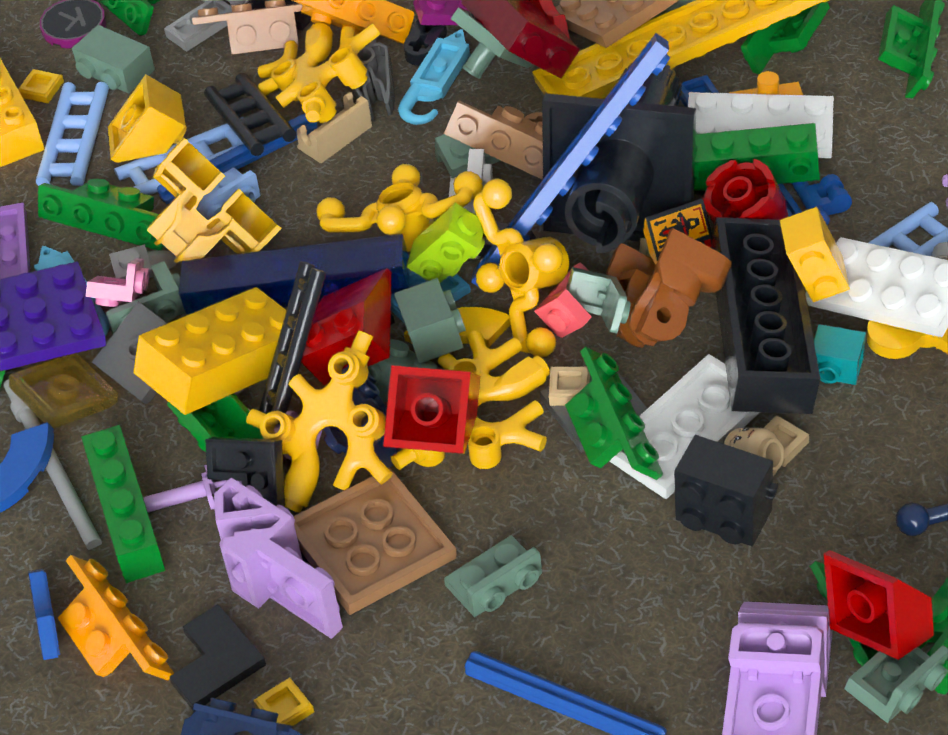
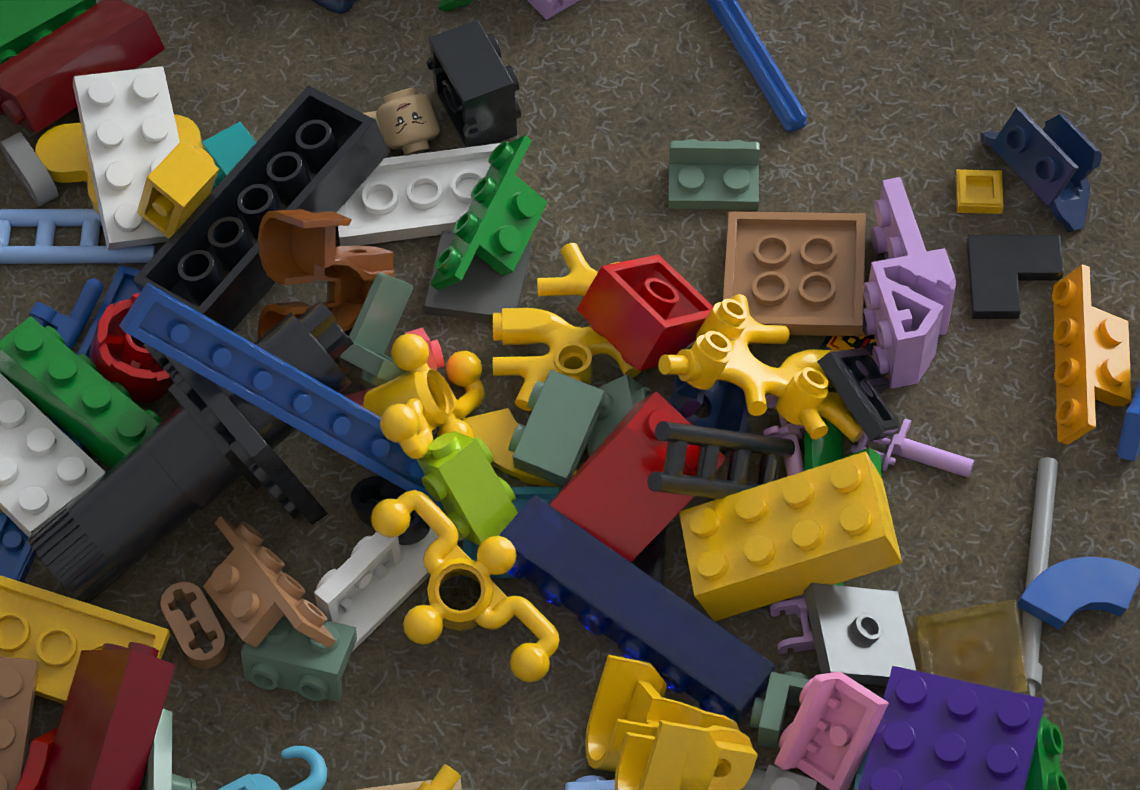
camera: 145 degrees left, 10 degrees up
green brick [81,425,166,583] -> none
tan tile [549,367,591,406] -> none

